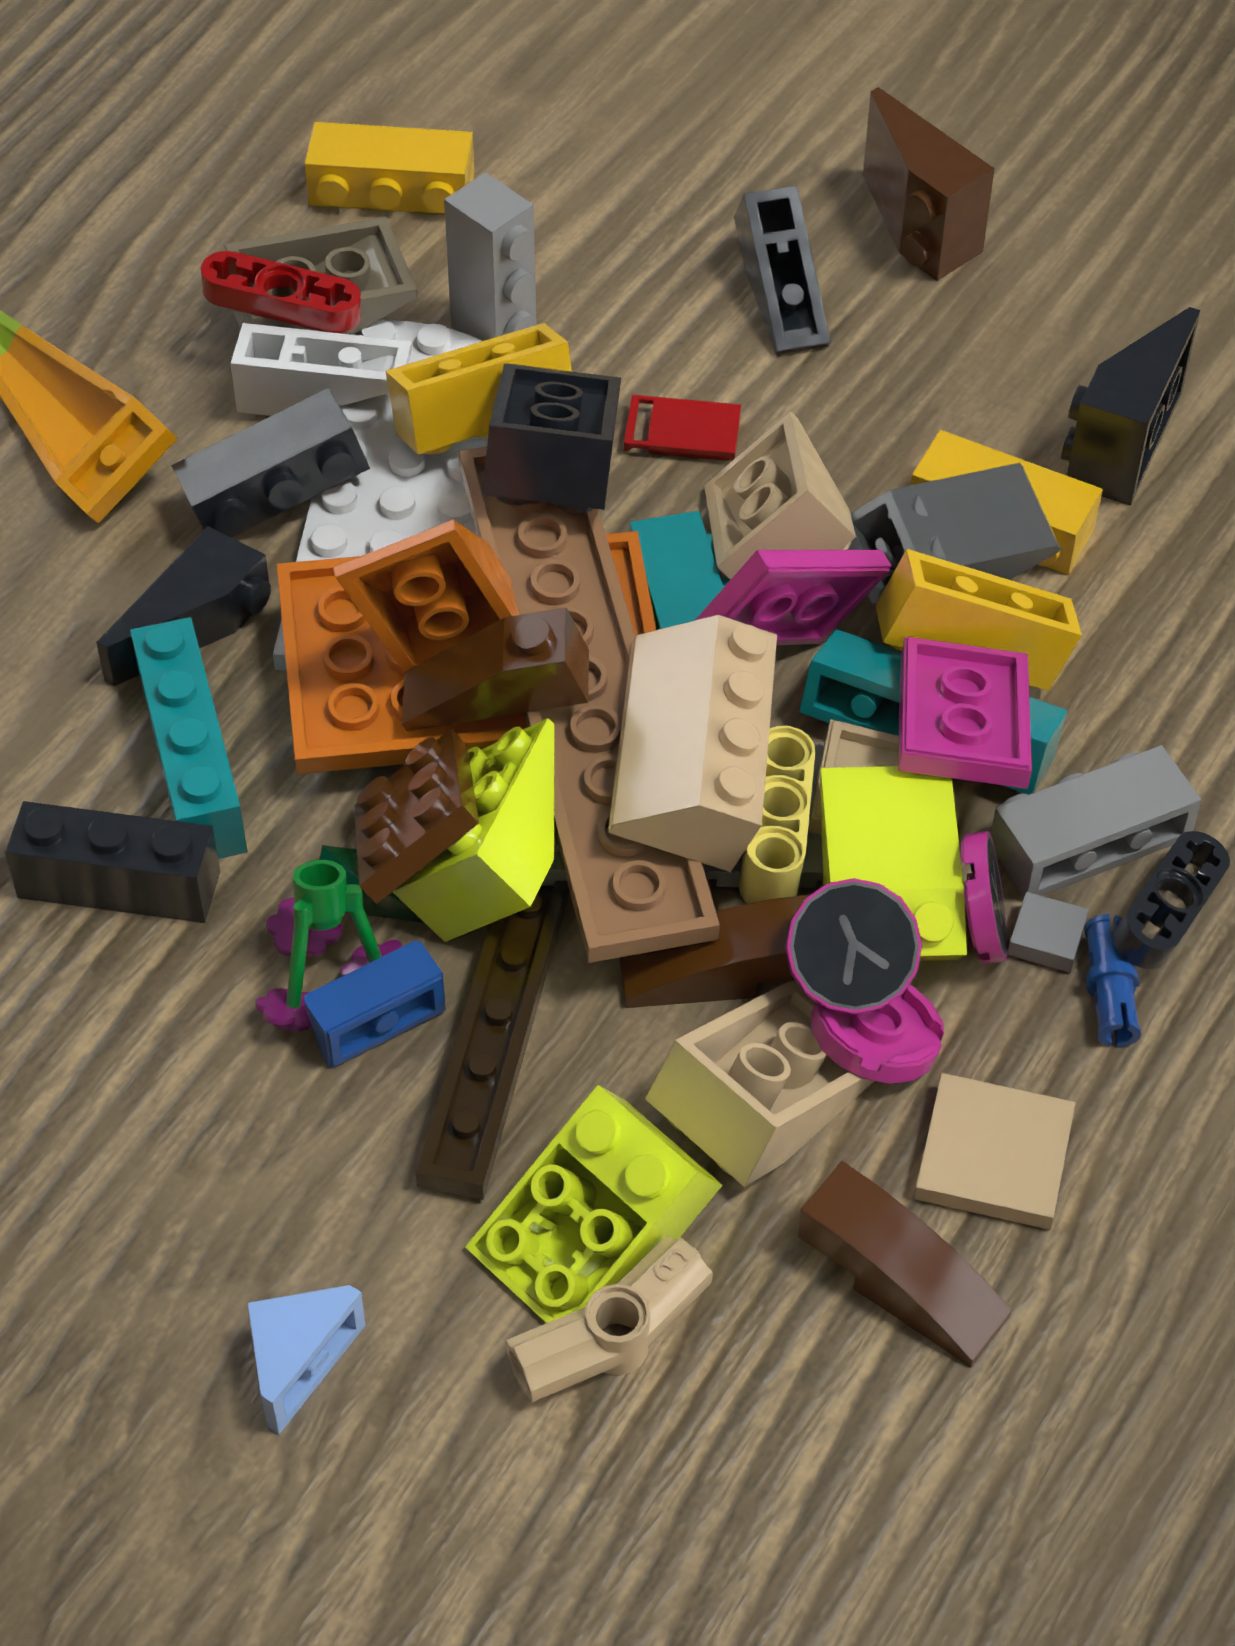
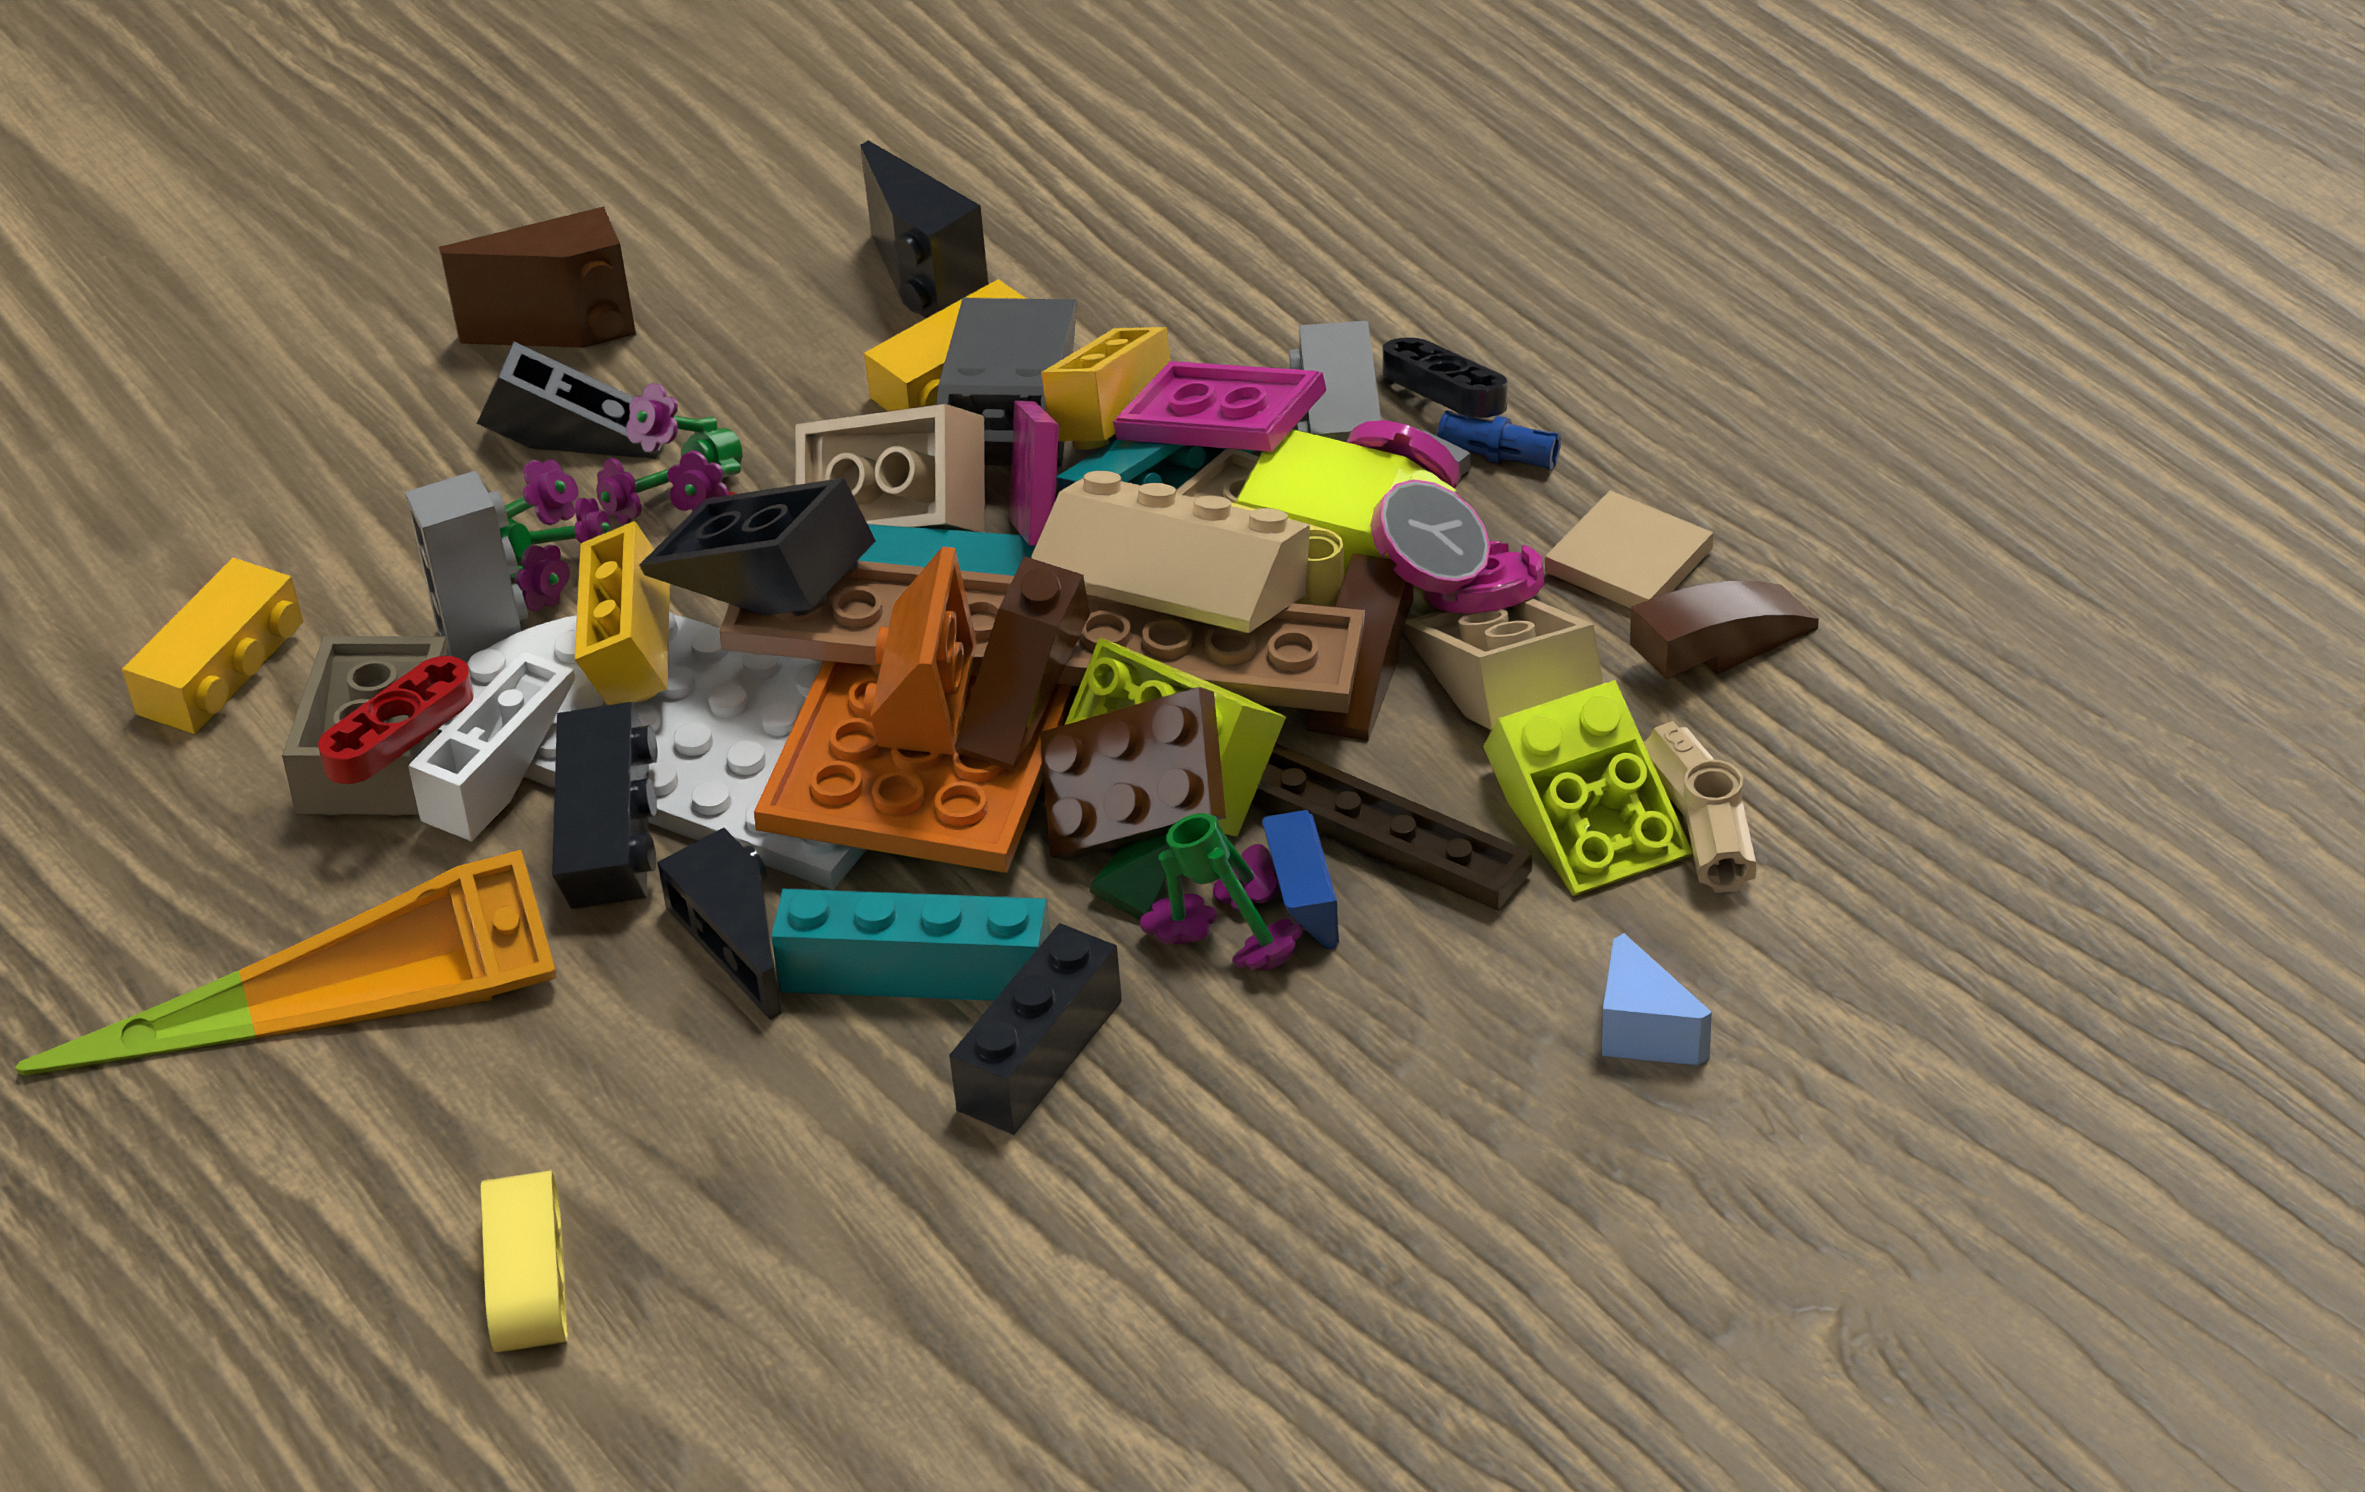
camera: 65 degrees left, 10 degrees down
none -> magenta plant [500,459,612,611]
none -> magenta plant [596,383,743,526]

